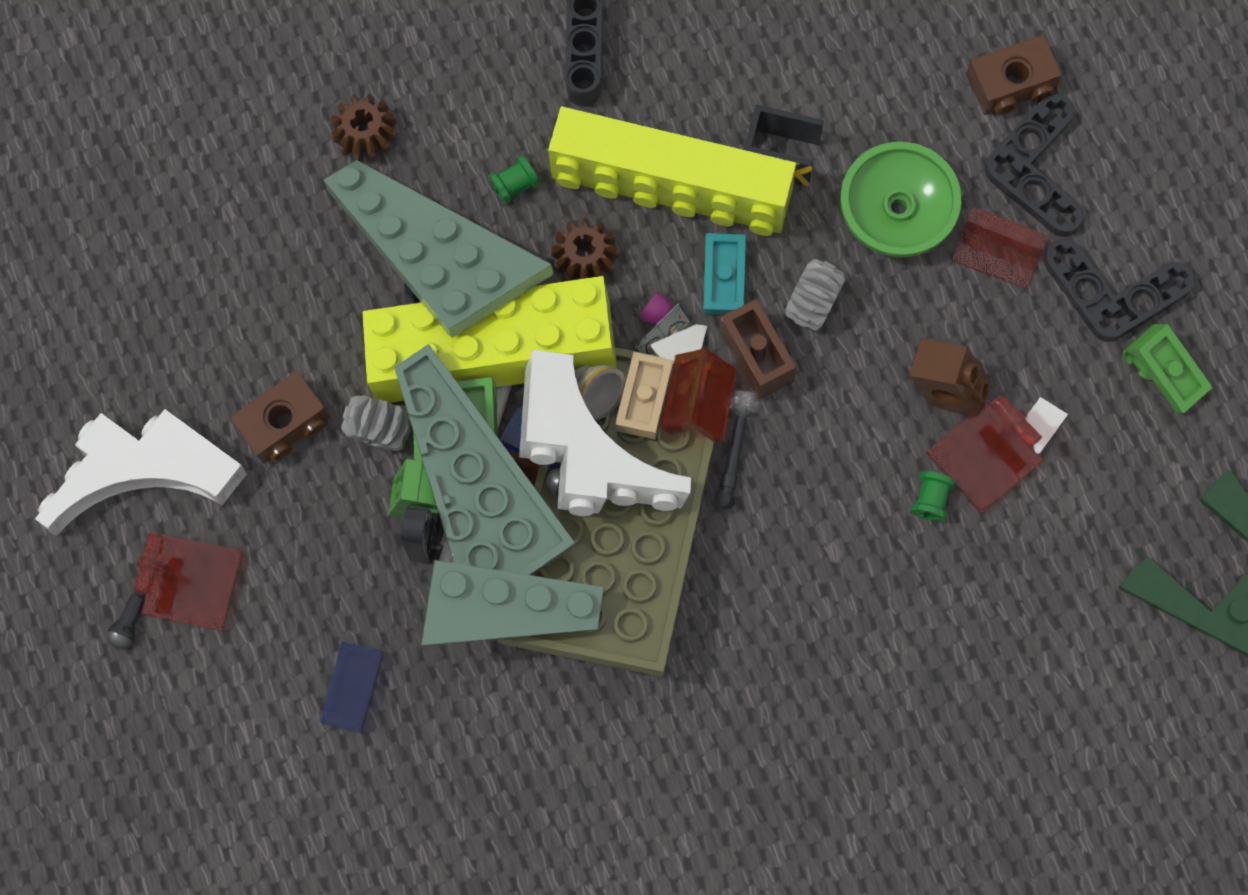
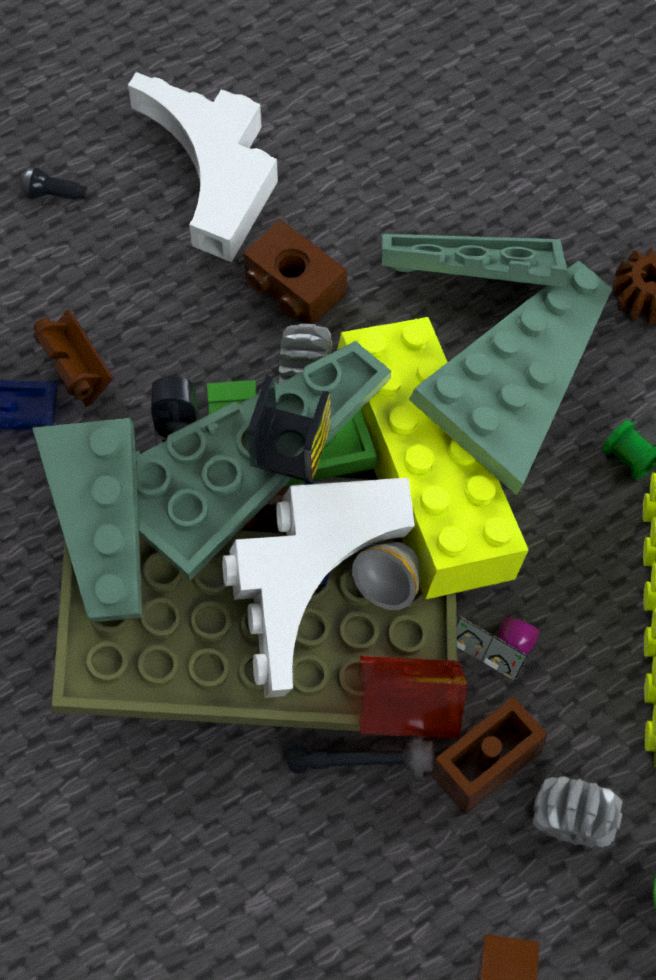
camera: 75 degrees right, 10 degrees down
clear red plate [133,533,243,632] -> none
reddish brown gear [551,217,619,281] -> none
tan plate [615,352,673,440] -> none
white sticker [651,324,707,364] -> none
teal plate [703,233,746,315] -> none
none -> reddish brown hinge [33,309,114,407]
none -> black piece [247,375,331,483]
none -> sand green wing [382,234,567,287]

